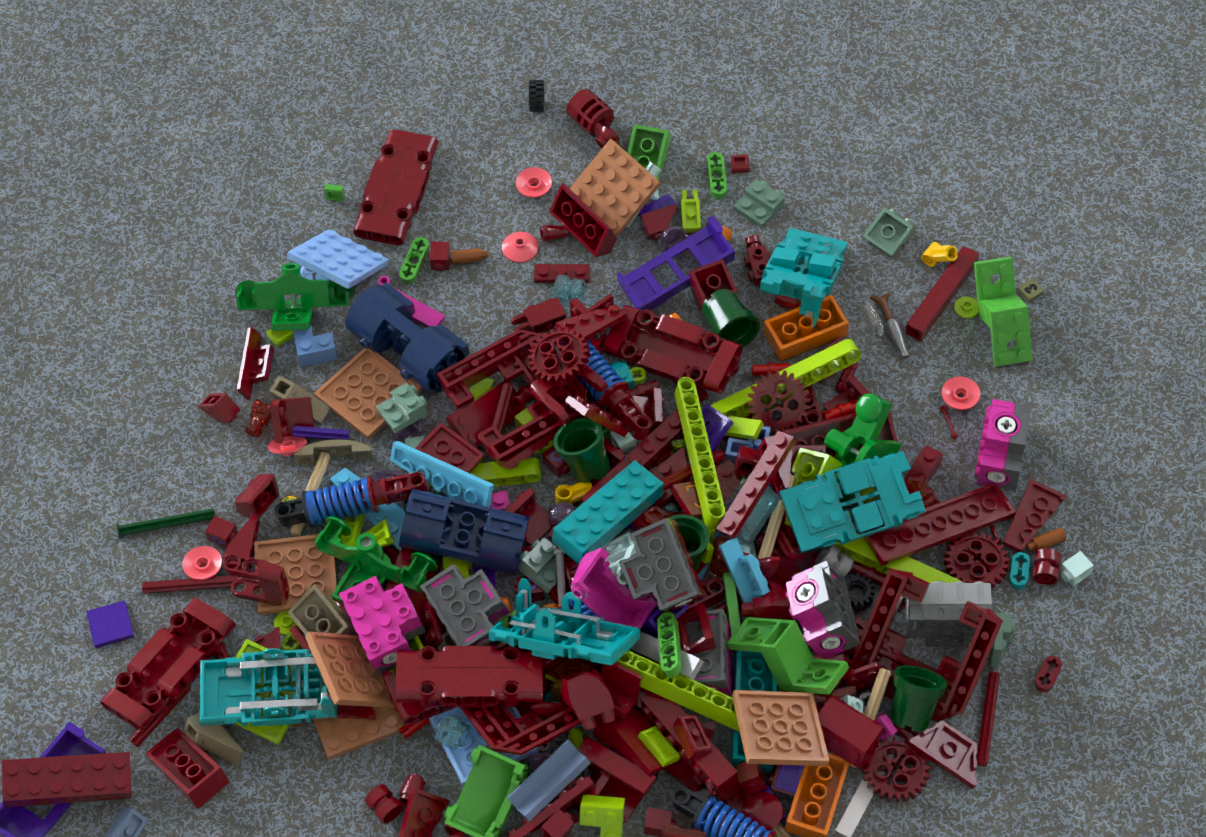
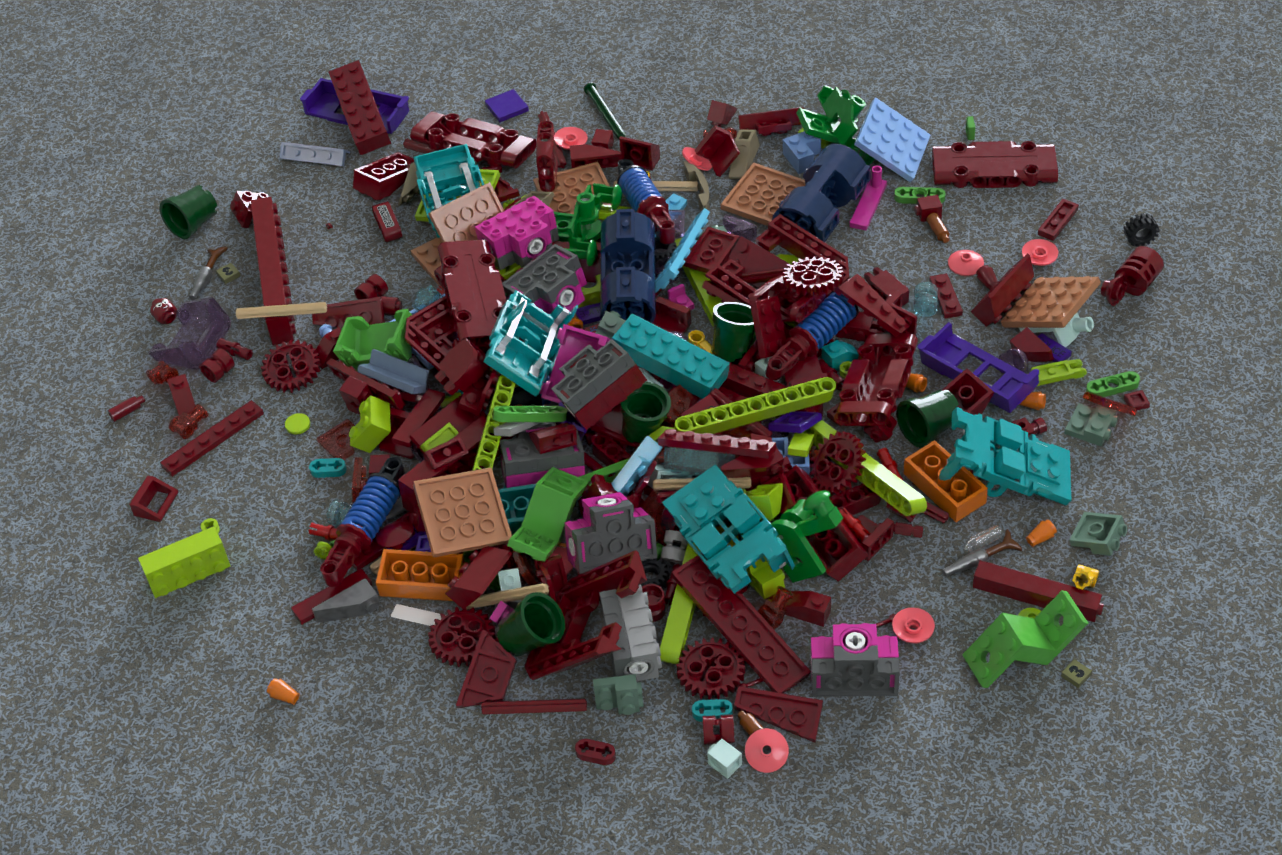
camera: 80 degrees right, 10 degrees down
dark purple axle [292,426,349,440] -> none
sand green plate [376,382,428,434] -> none
bright green slope [627,124,672,180] -> none
none -> dark red beam [372,201,403,243]
none -> coral dish [745,728,789,773]
none -> orange cone [1026,519,1057,547]
none -> dark red plate [1037,199,1079,241]
none -> clear red tile [1083,392,1137,416]

